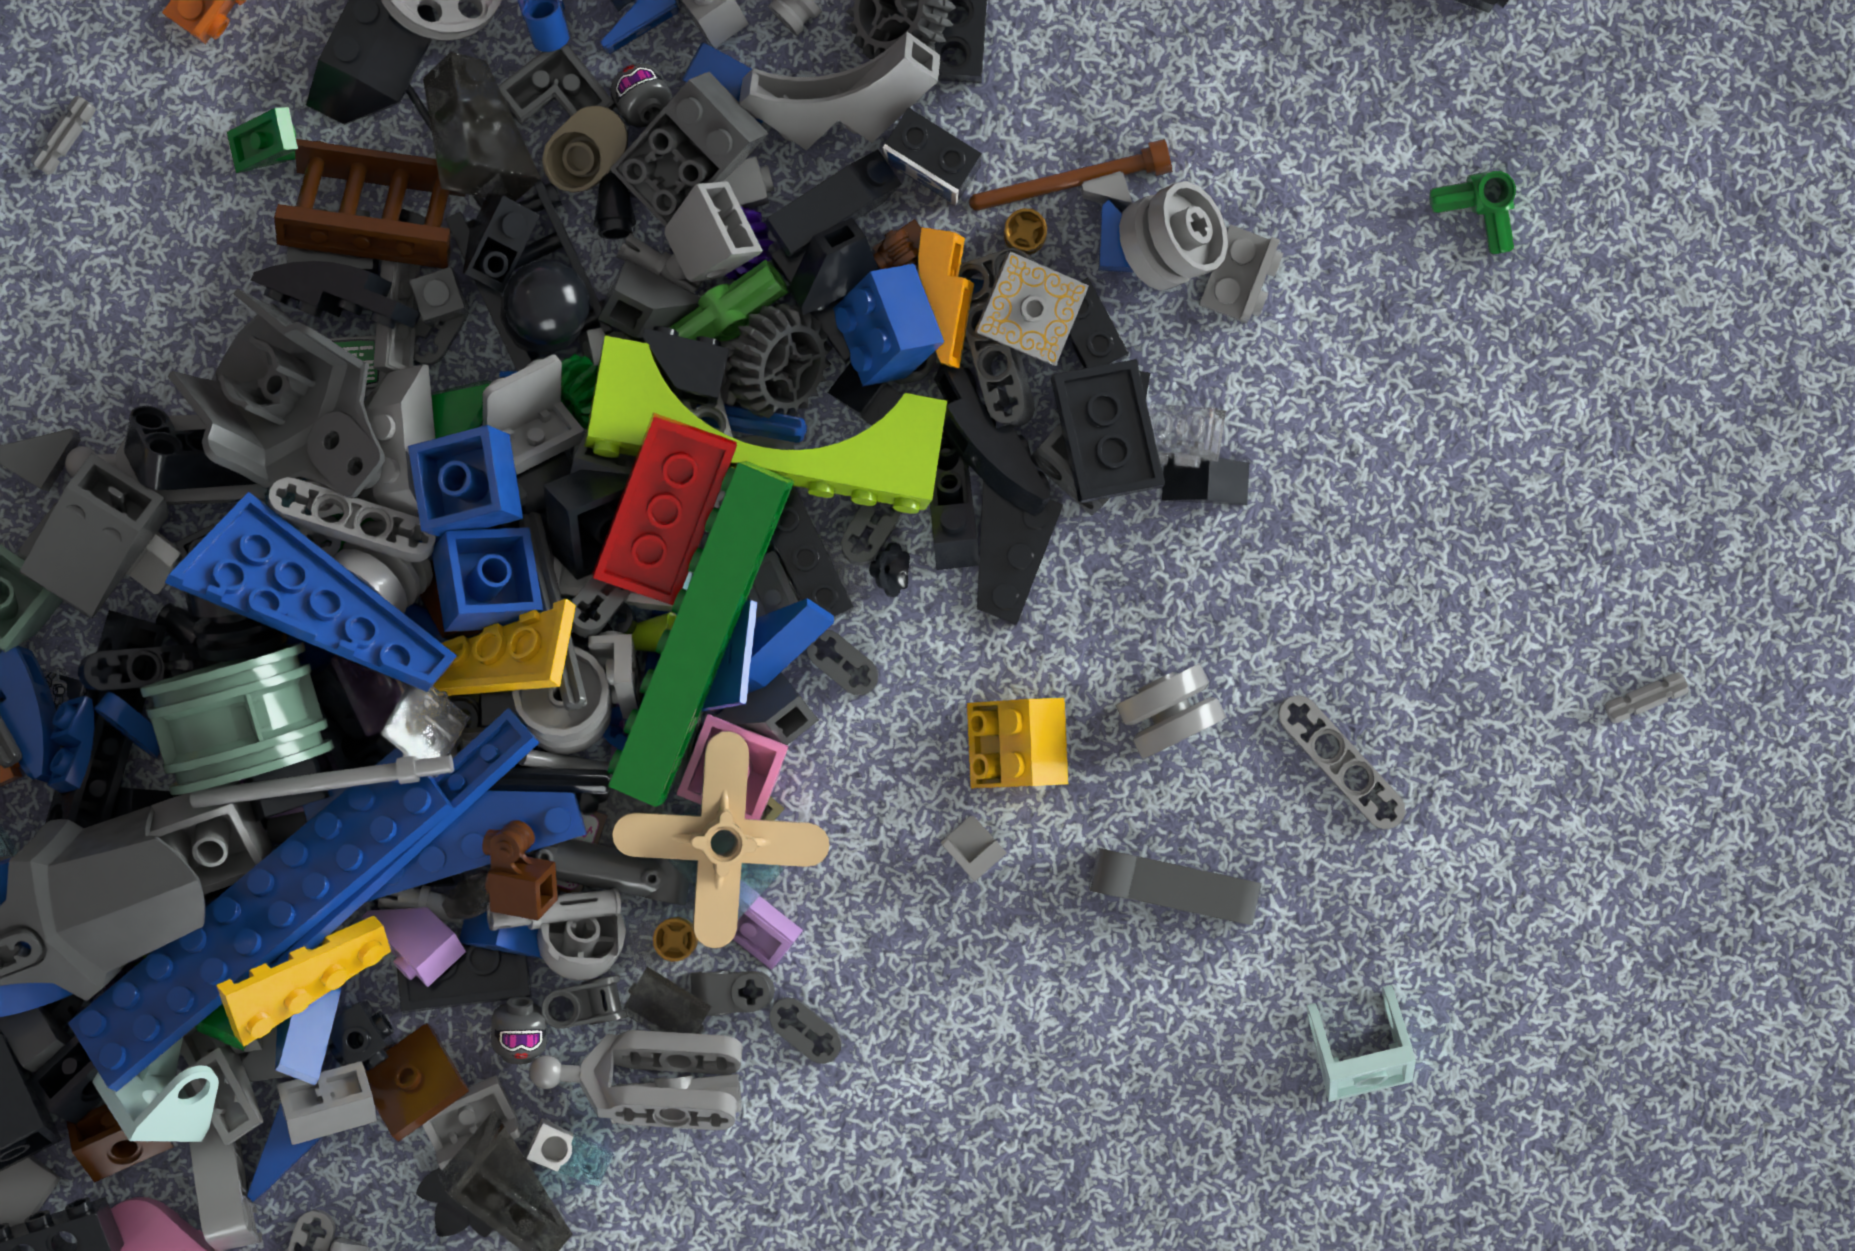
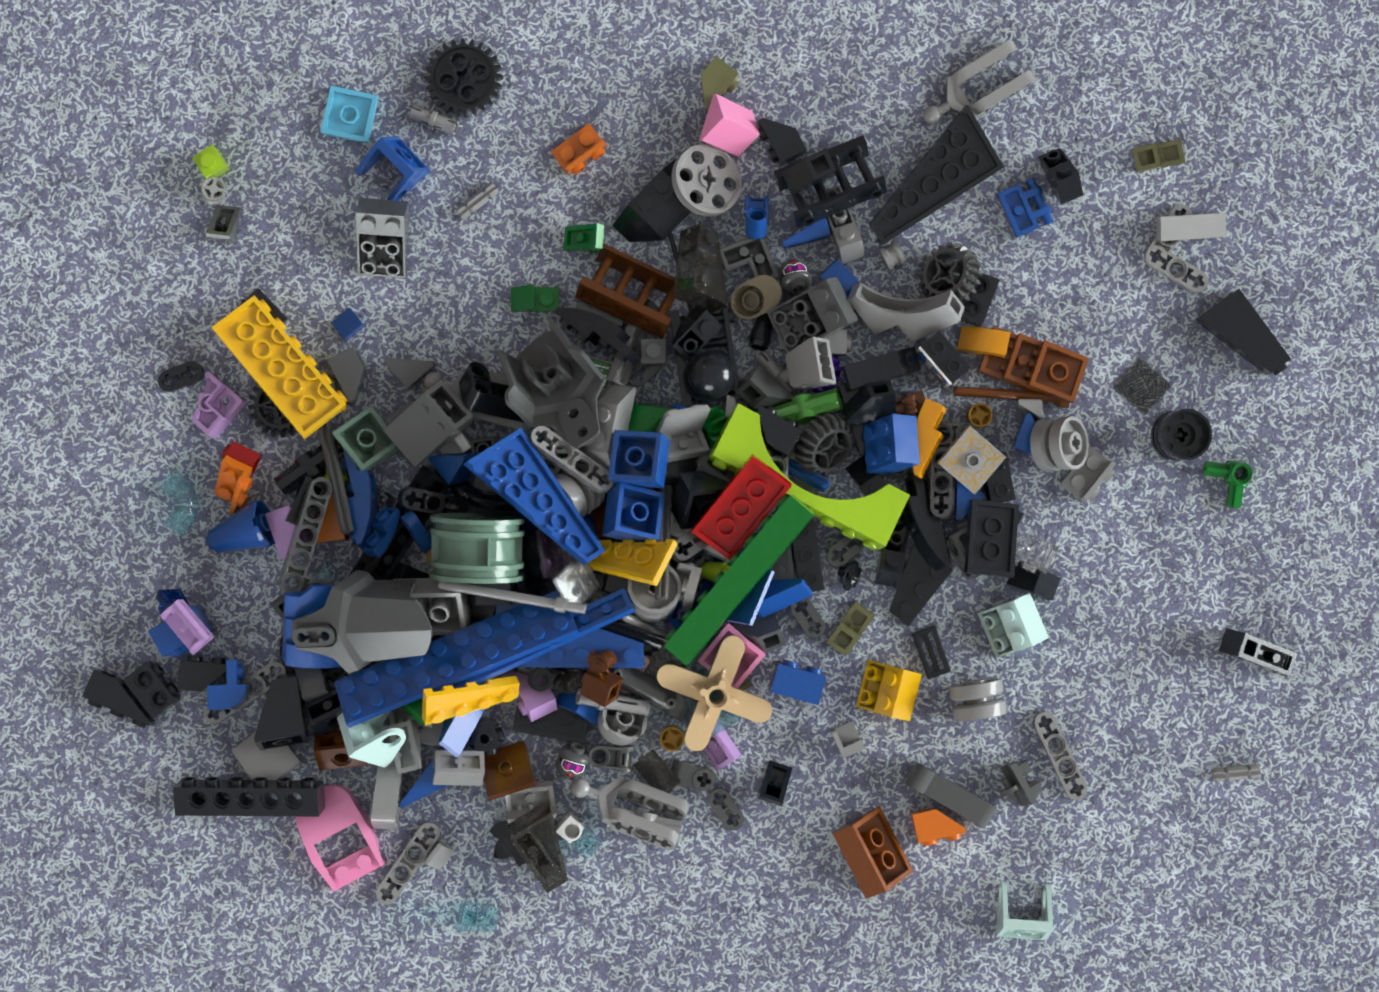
camera: 20 degrees right, 0 degrees up
none -> blue slope [429,453,479,485]
none -> green slope [511,285,559,312]
none -> black plate [528,667,552,692]
none -> black slope [757,760,792,807]
none -> blue brick [770,659,826,705]
none -> olive slope [826,600,875,656]
none -> dark orange slope [832,806,913,898]
none -> orange slope [910,807,966,846]
none -> black tile [911,626,951,679]
none -> blue slope [954,480,986,521]
none -> light orange slope [957,326,1011,358]
none -> dark orange slope [977,326,1089,403]
none -> light aqua slope [977,593,1049,658]
none -> dark grey hips [999,760,1043,806]
none -> clear smoke piece [1113,357,1171,415]
none -> black wheel [1151,409,1212,461]
none -> black slope [1219,628,1298,676]

